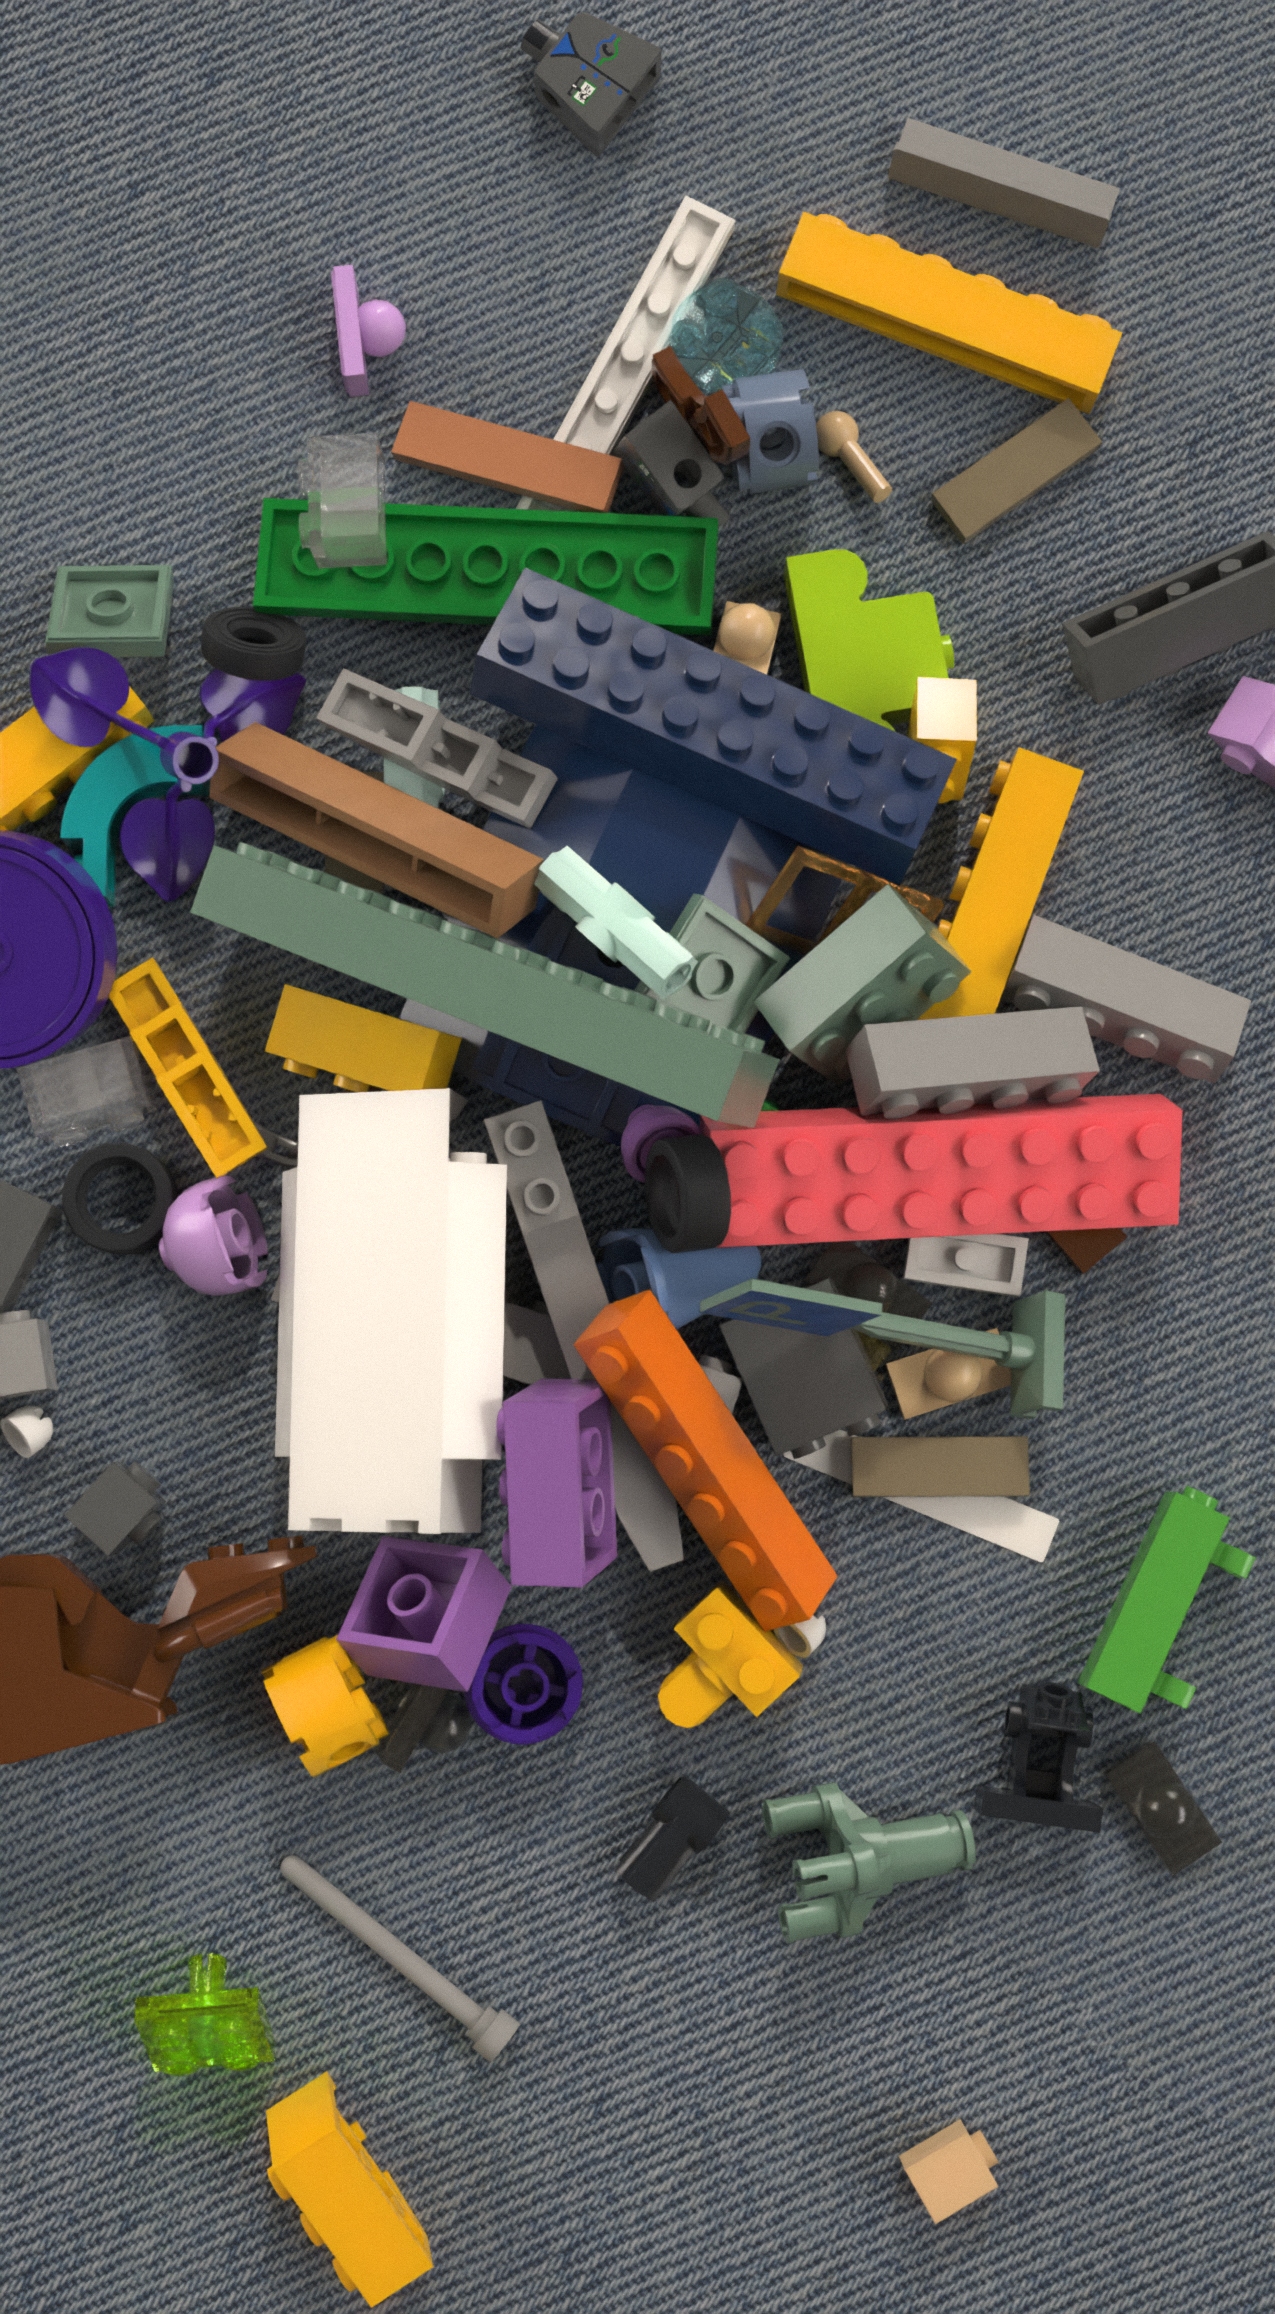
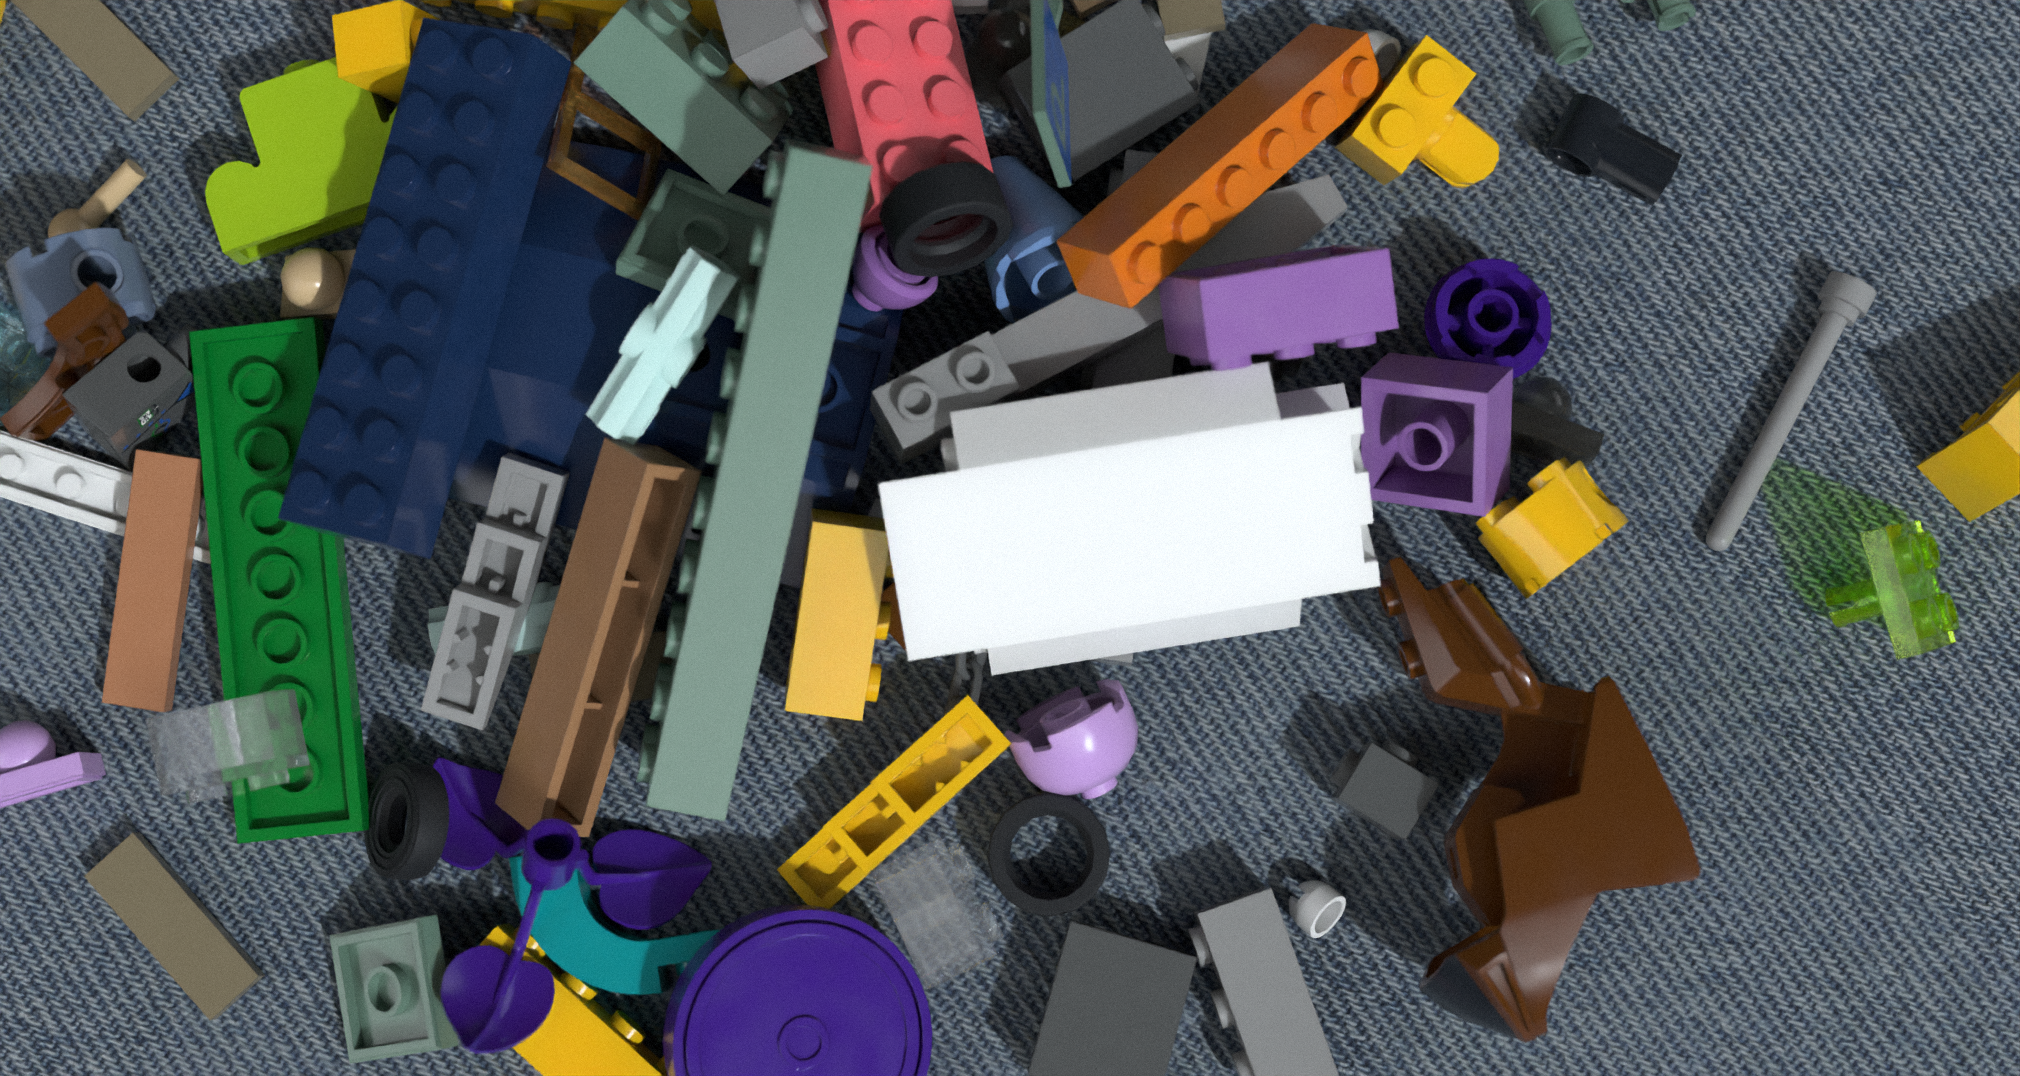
camera: 95 degrees left, 0 degrees up
none -> dark tan tile [84,832,265,1020]

